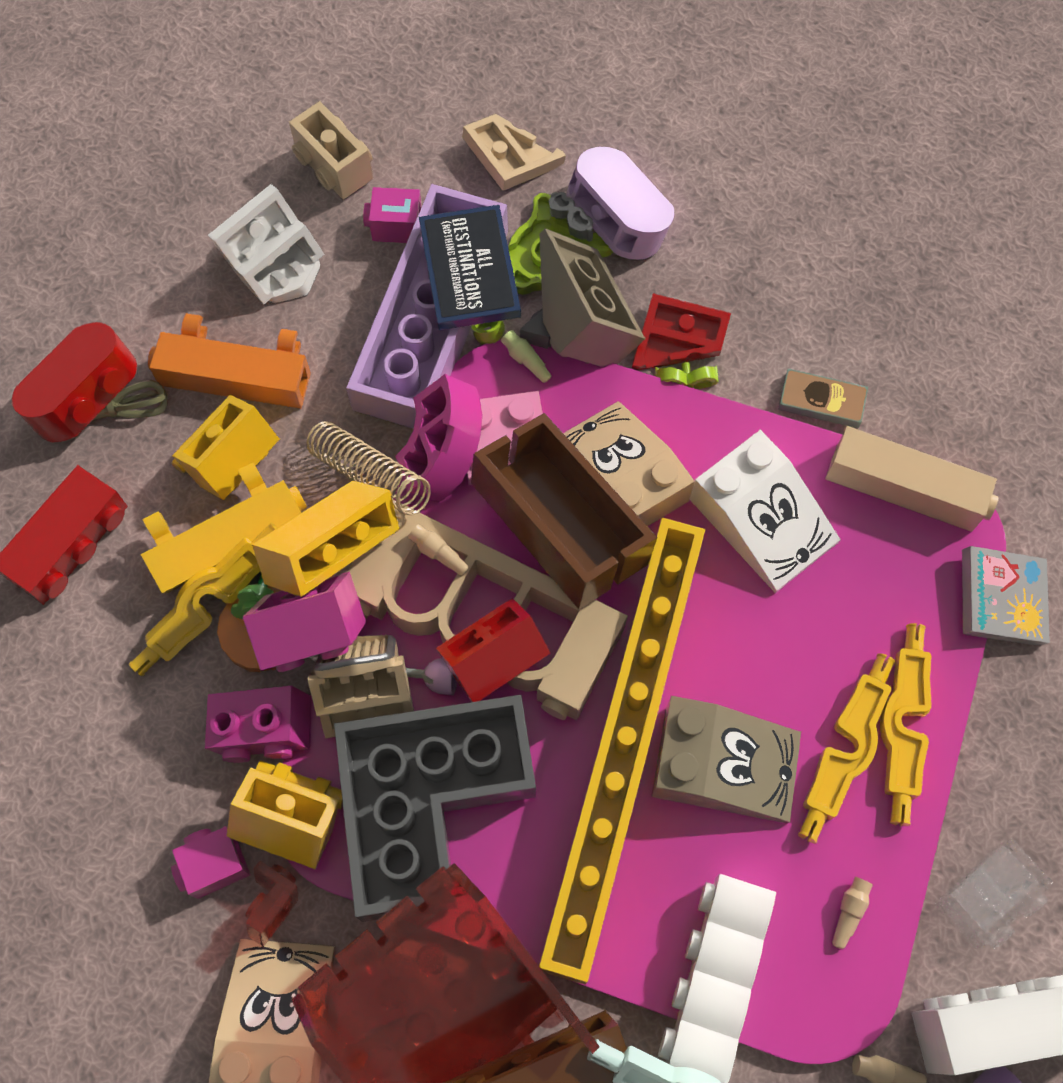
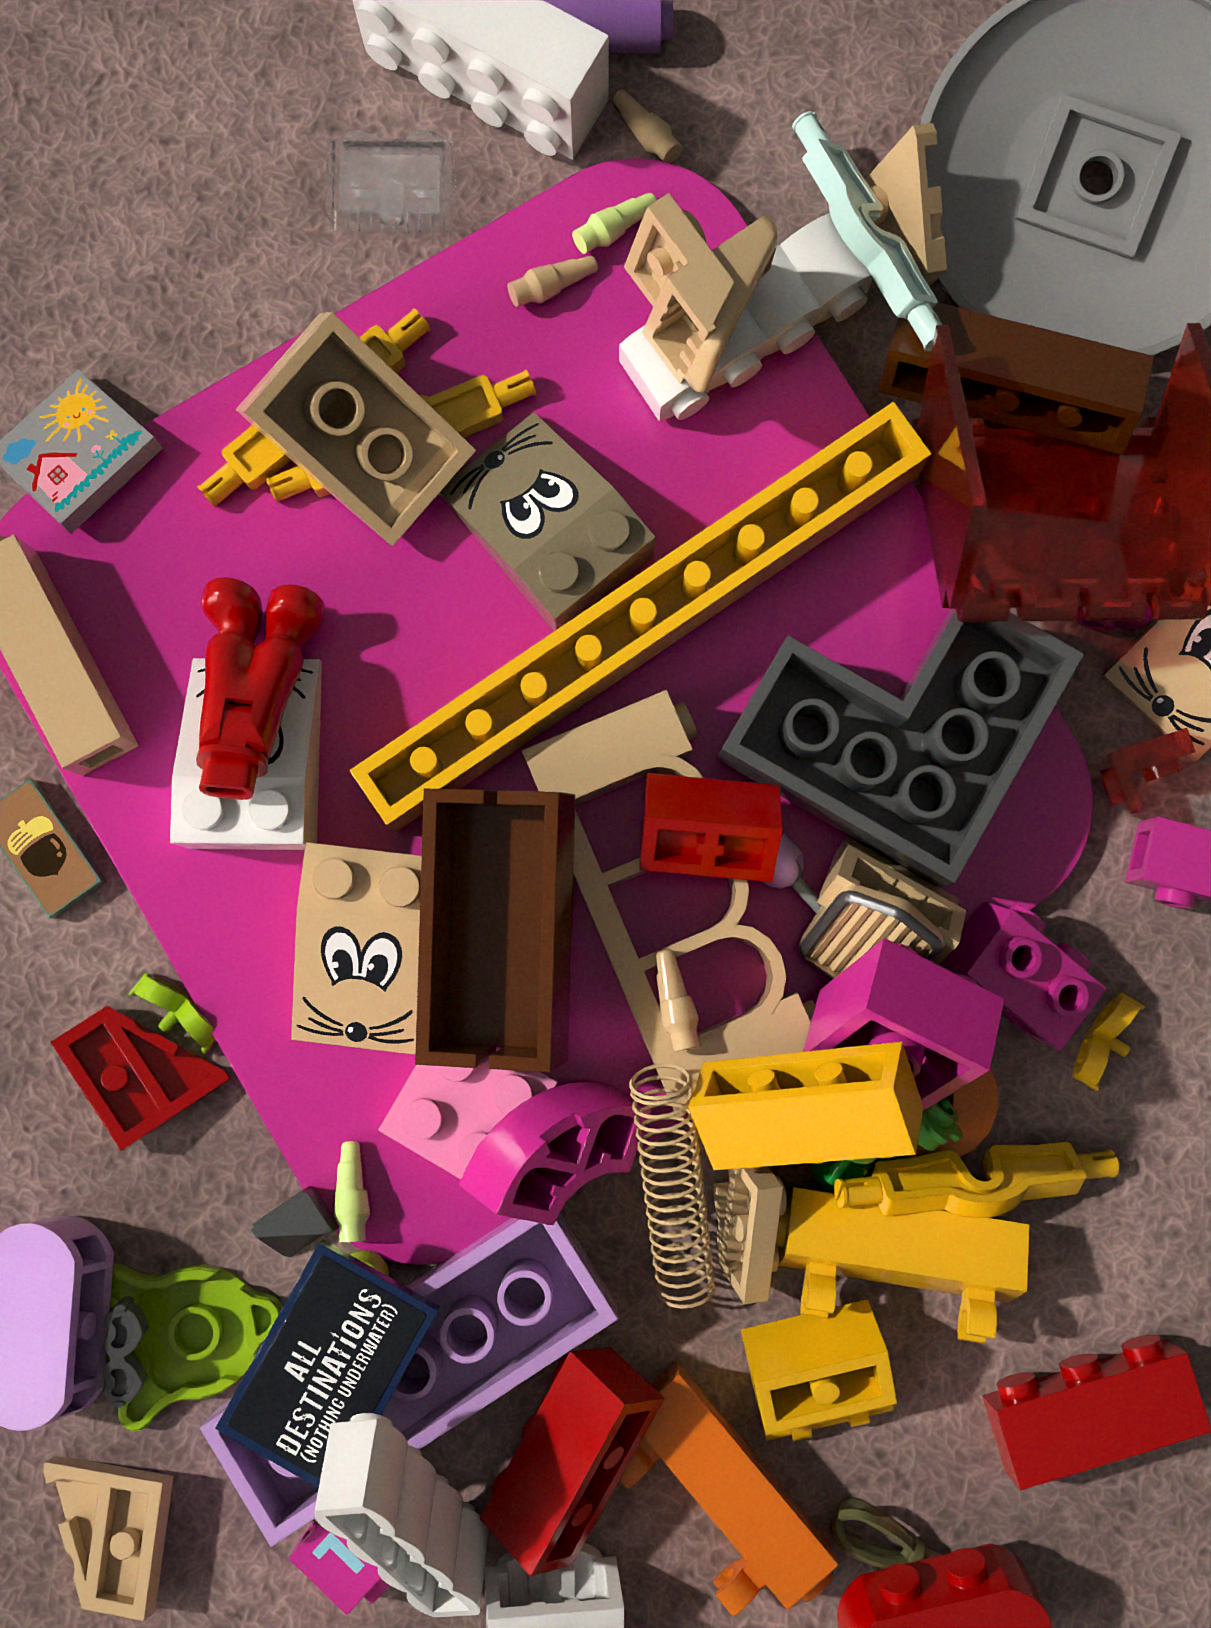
camera: 140 degrees left, 15 degrees up
yellow brick [227,760,343,869] -> none
dark tan slope [540,228,645,367] -> none
none -> red piece [196,577,325,800]
none -> tan slope [235,312,476,546]
none -> white brick [314,1413,489,1617]
none -> red brick [480,1347,665,1577]
none -> yellowish green piece [572,193,657,254]
none -> tan piece [624,193,778,393]
none -> tan wing [713,1166,787,1304]
none -> yellow piece [1072,992,1146,1091]

